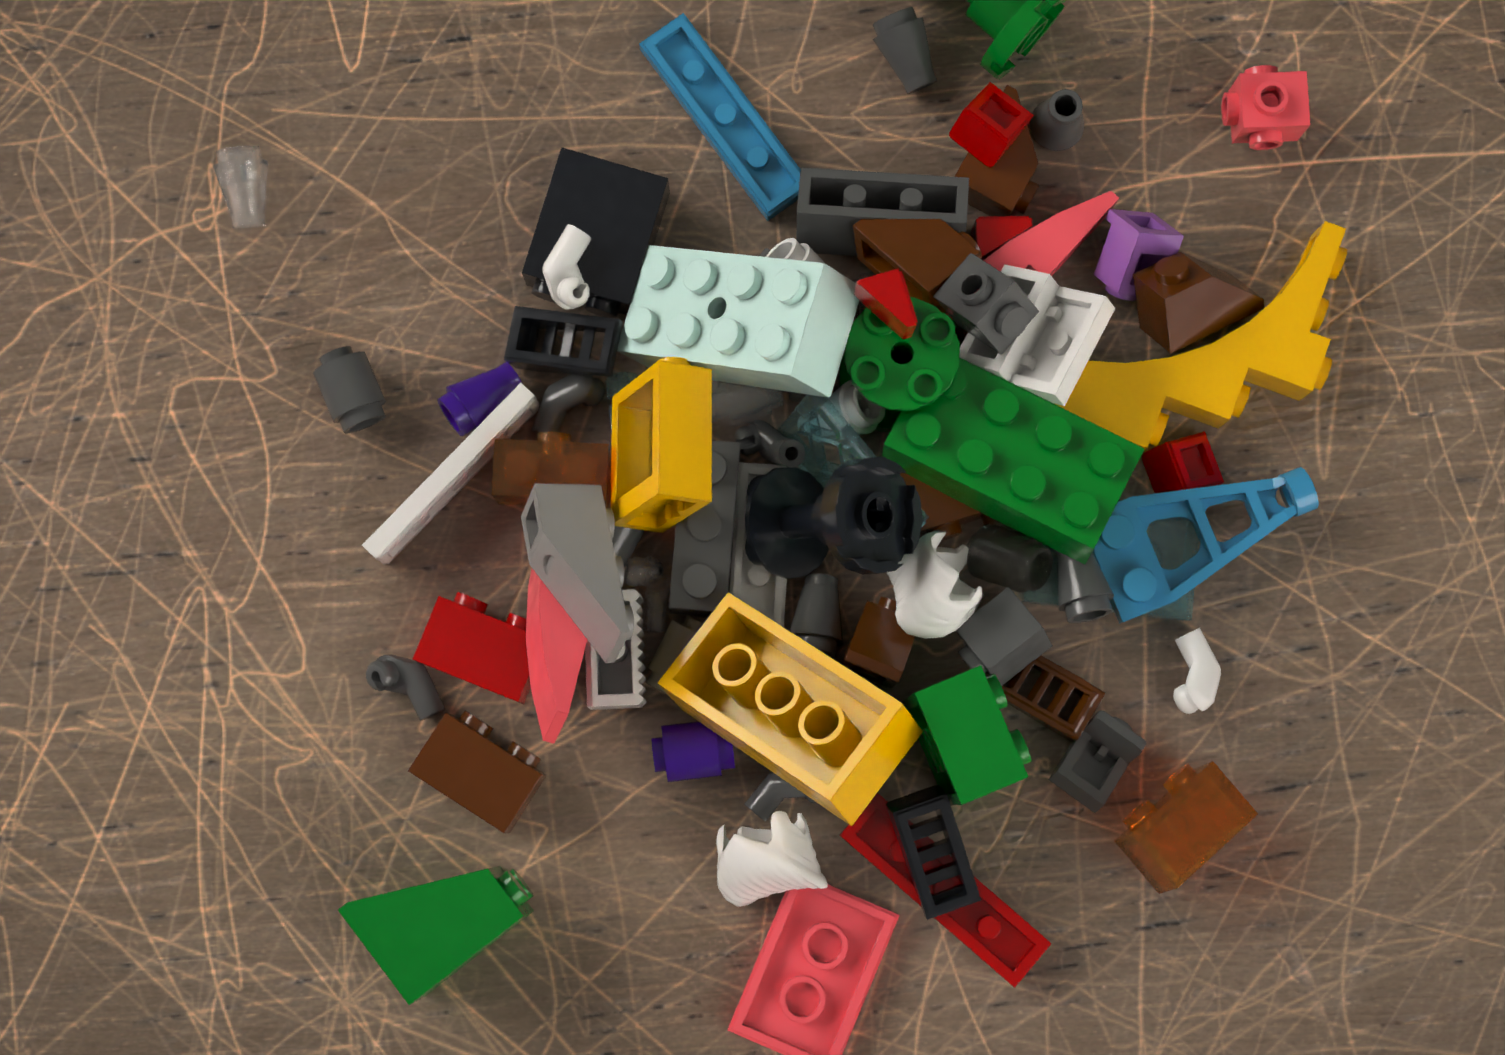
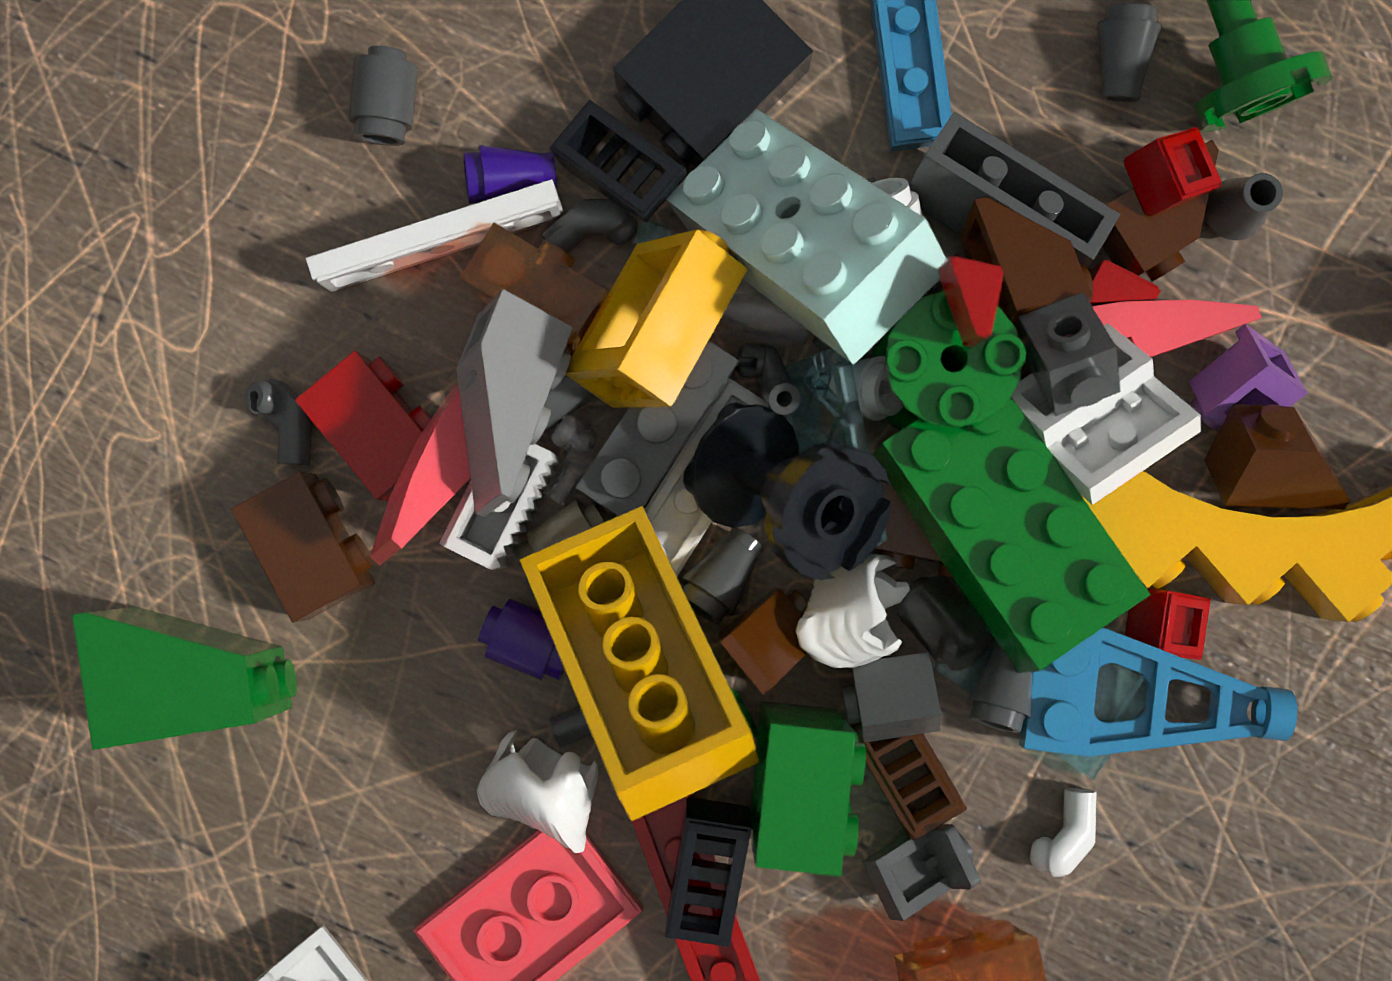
camera: 30 degrees right, 5 degrees up
white arm [542,224,592,310] -> none

